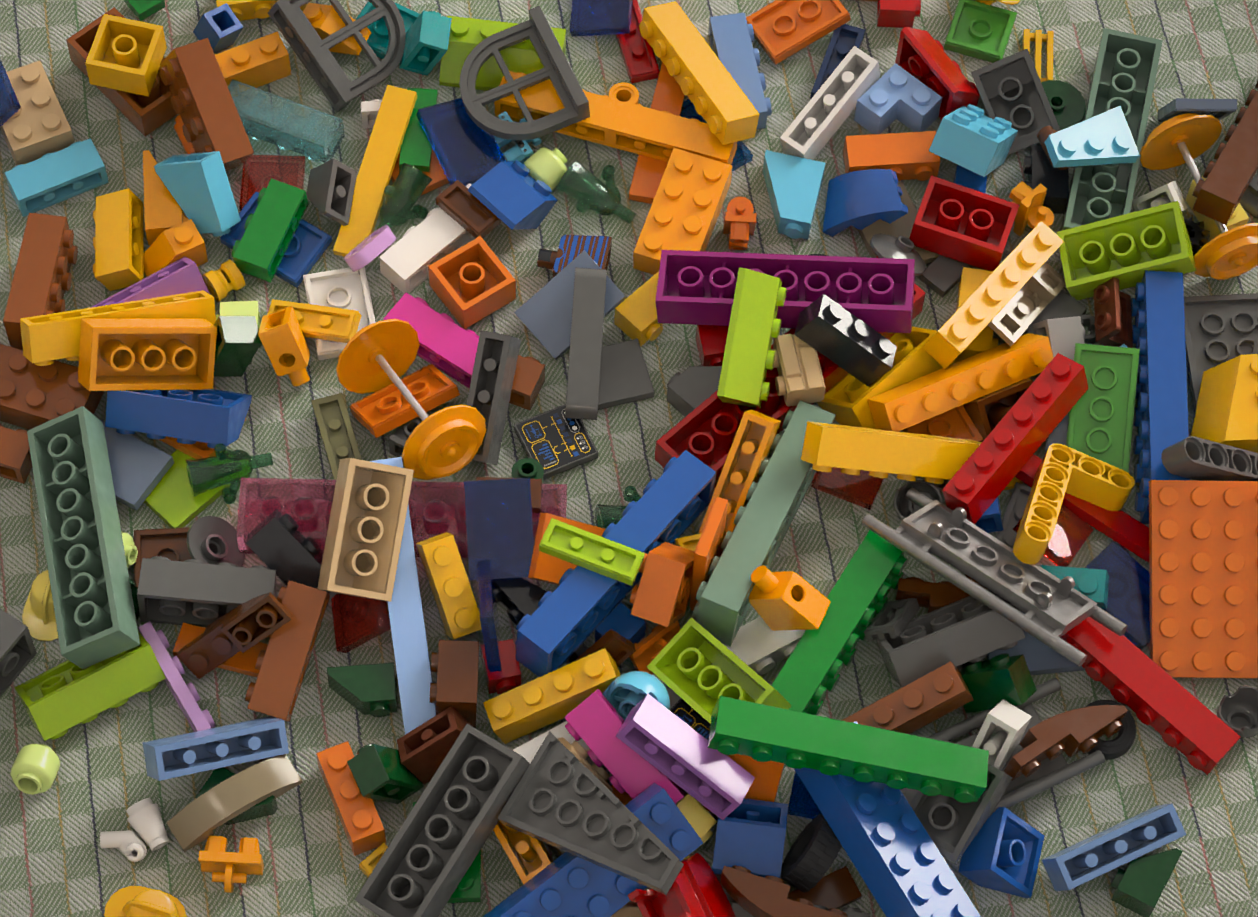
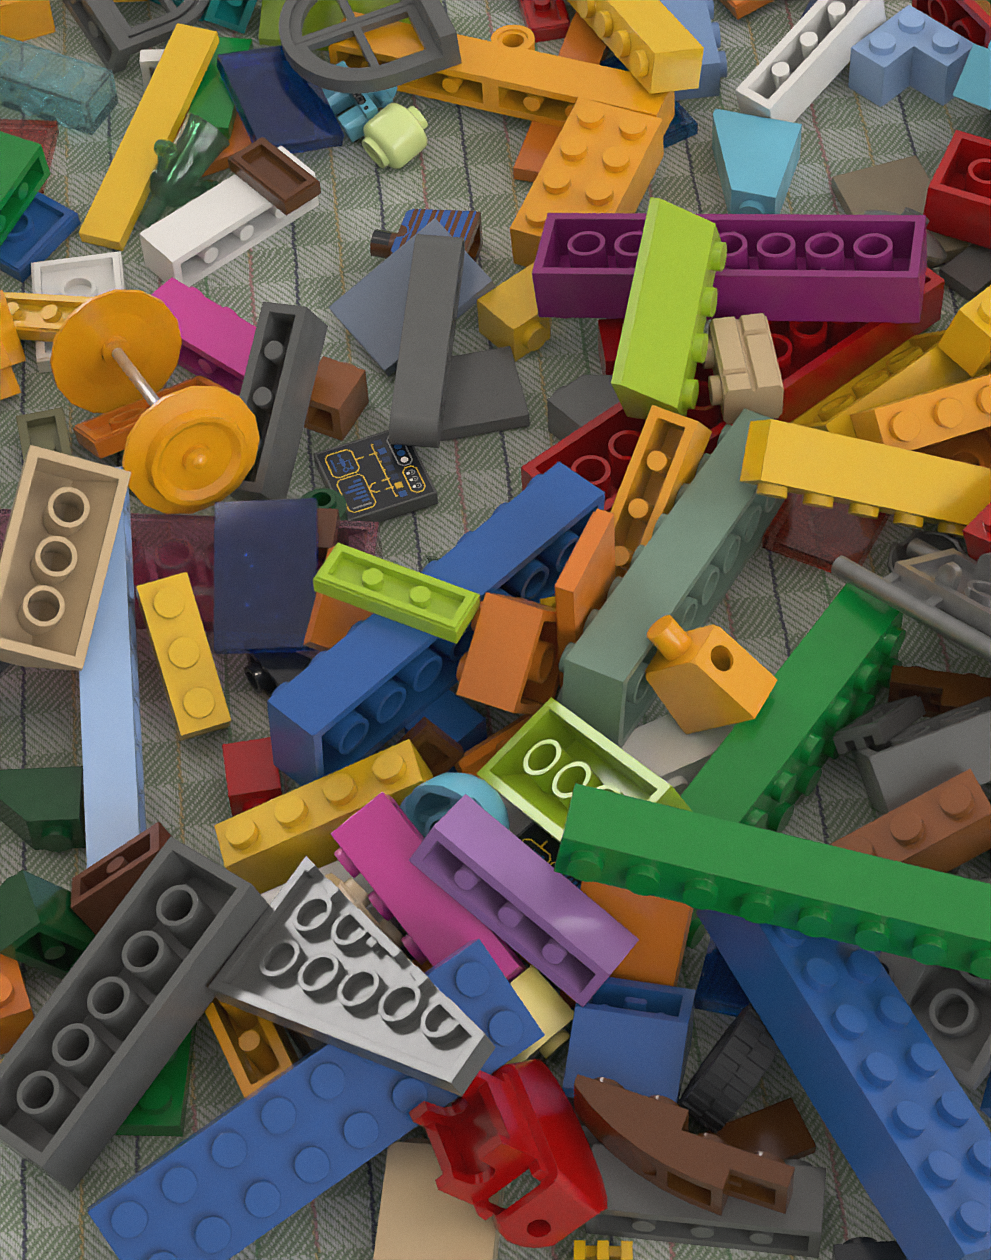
camera: 10 degrees right, 10 degrees down
dark grey slope [306,158,357,226] -> none
clear red tile [331,593,391,653] -> none
lavender beam [344,225,396,272] -> none
orange brick [428,236,516,329] -> none
reddish brown slope [429,640,479,728] -> none
blue slope [468,160,558,230] -> none
clear blue tile [477,560,502,672] -> none
clear green piece [557,160,636,224] -> none
orange hips [723,196,757,250] -> none
black brick [794,294,897,386] -> none
blue slope [823,169,908,237] -> none
orange brick [843,131,941,181] -> none

